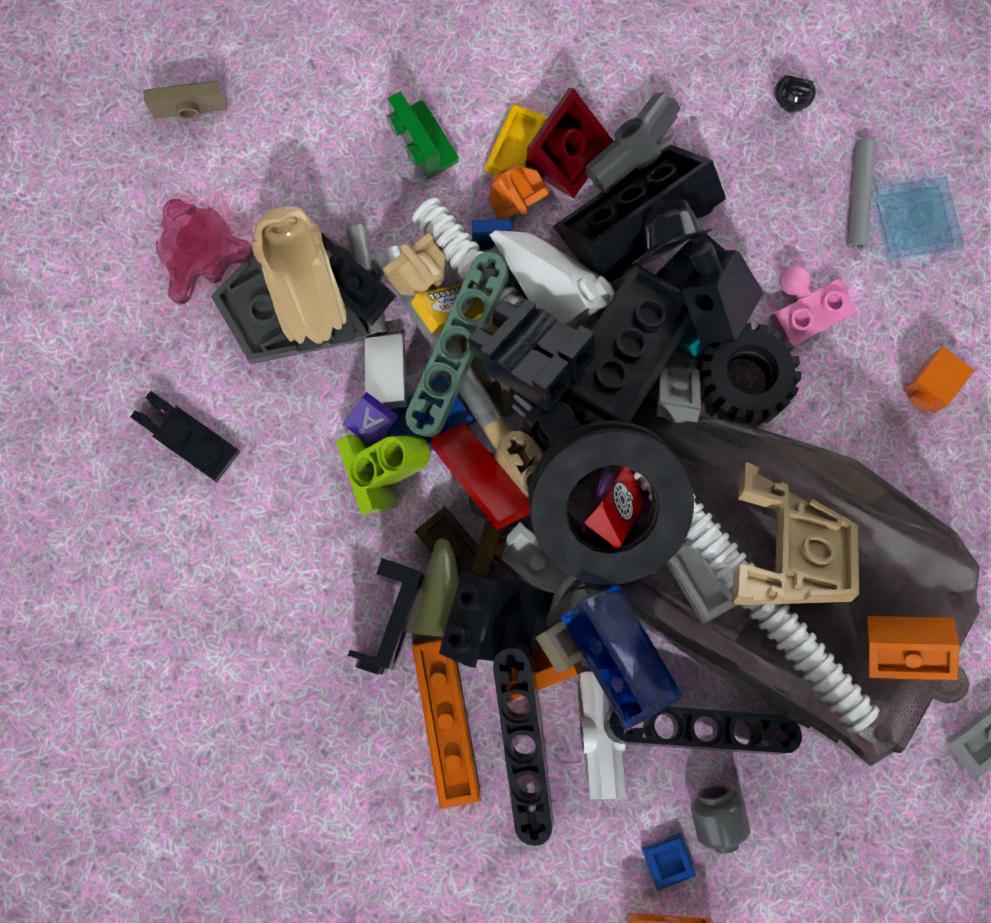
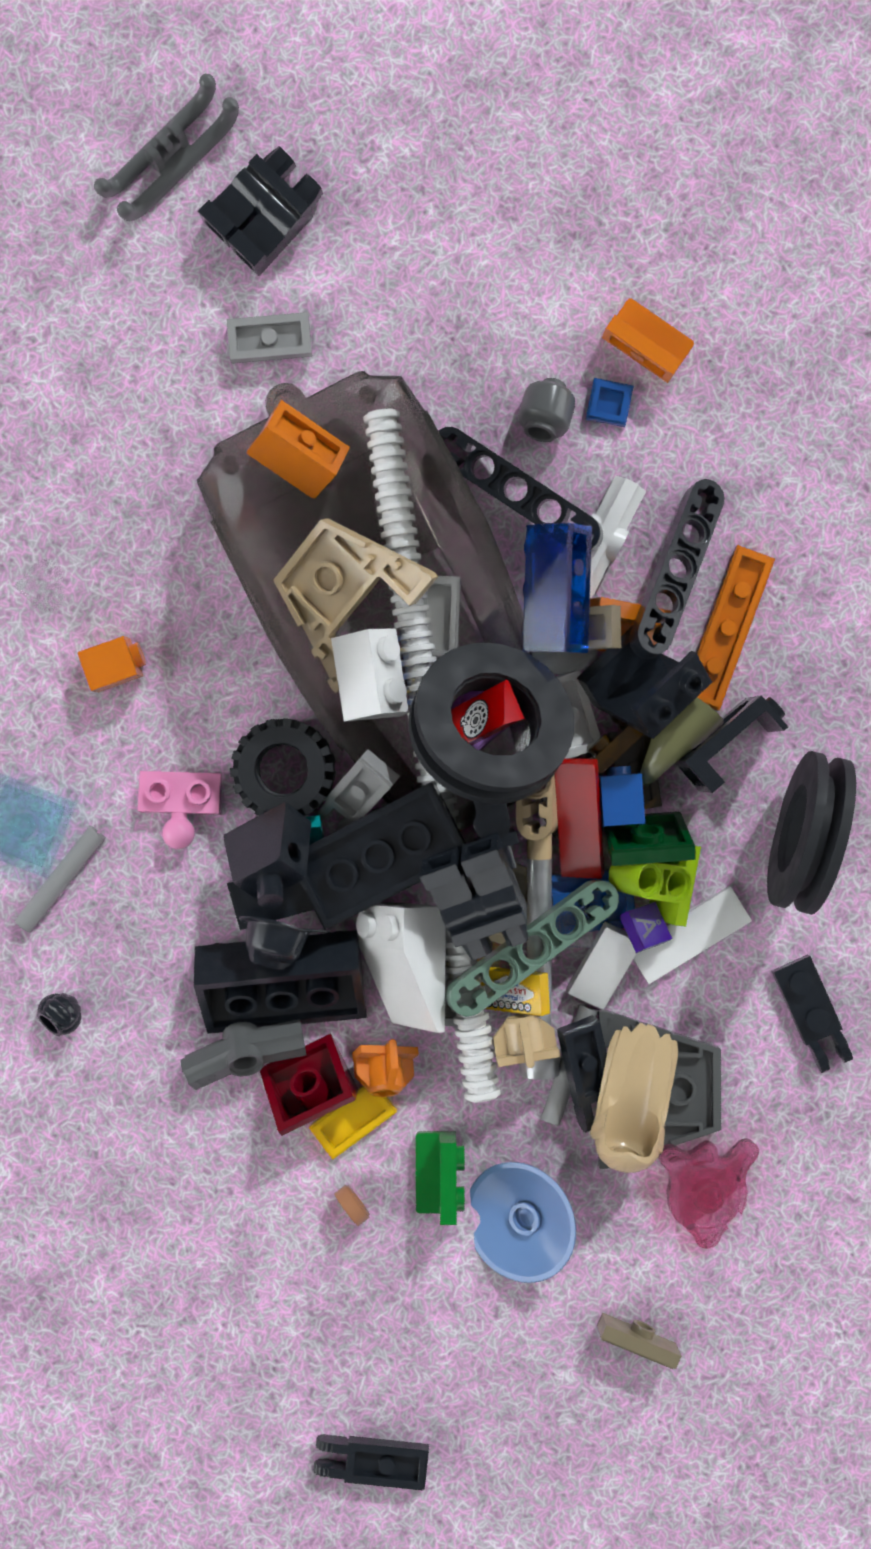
camera: 155 degrees left, 10 degrees up
blue tile [472,219,511,250] -> none
none -> white slope [331,629,409,721]
none -> nougat tile [334,1185,370,1226]
none -> medium blue hat [470,1162,576,1283]
none -> blue brick [599,766,645,826]
none -> dark green plate [602,811,696,866]
none -> white tile [633,886,752,984]
none -> black tyre [767,751,857,915]

